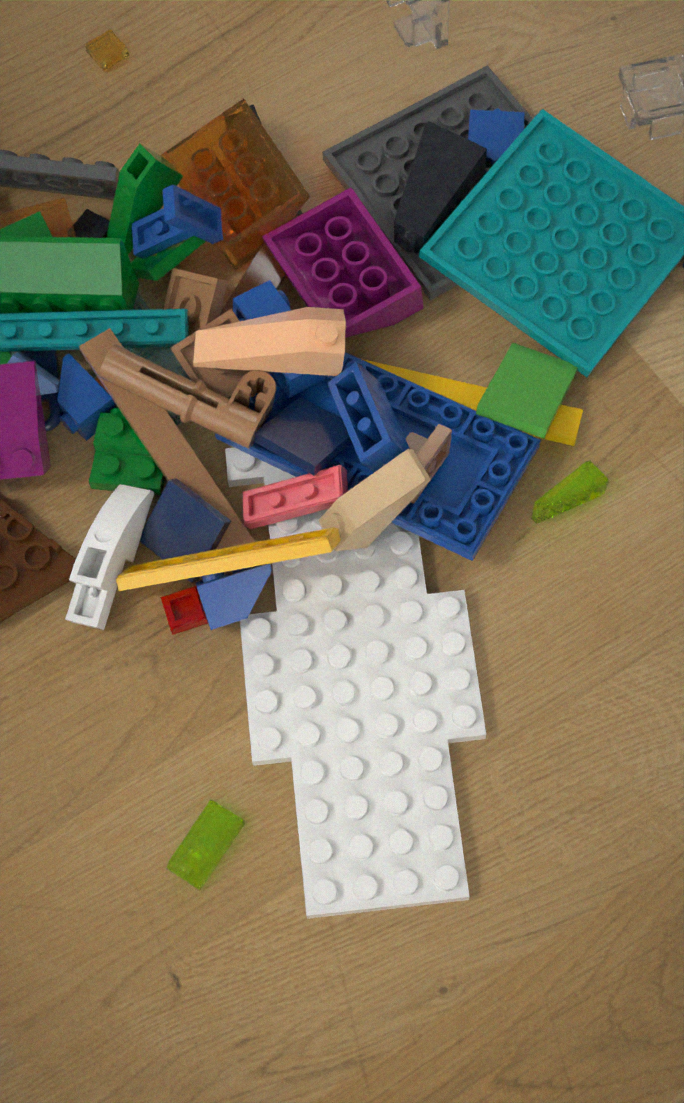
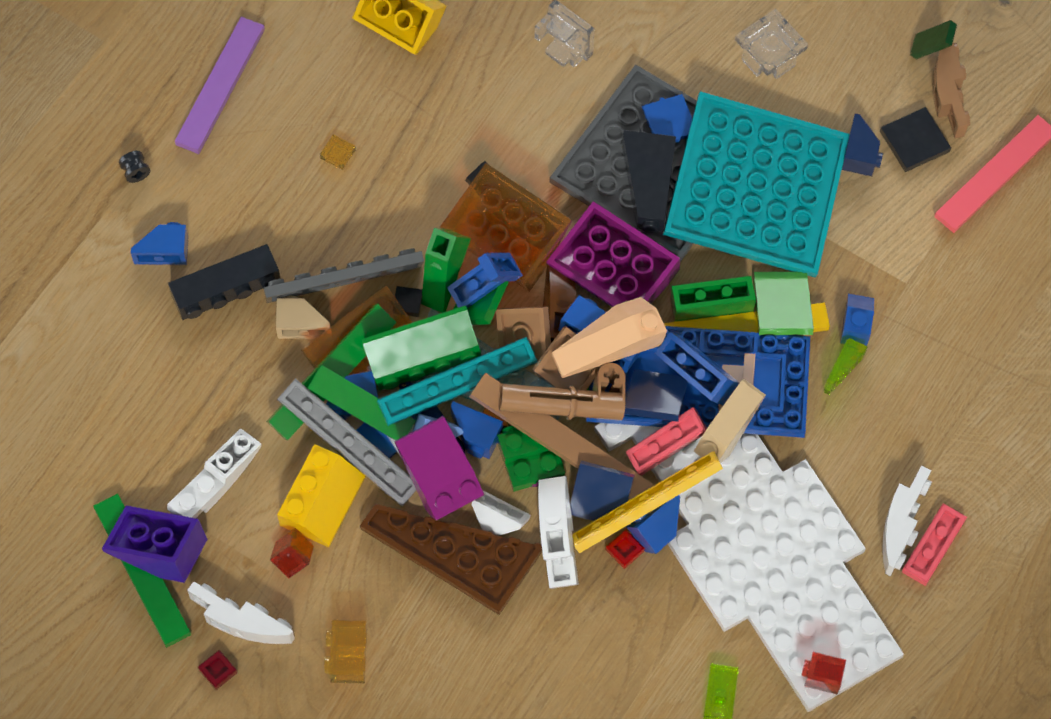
camera: 30 degrees left, 0 degrees up
none -> white slope [472,491,531,536]
none -> green brick [670,276,756,322]
none -> clear red brick [801,652,846,695]
none -> blue slope [840,294,875,348]
none -> white slope [882,466,932,576]
none -> coral tile [902,503,967,586]

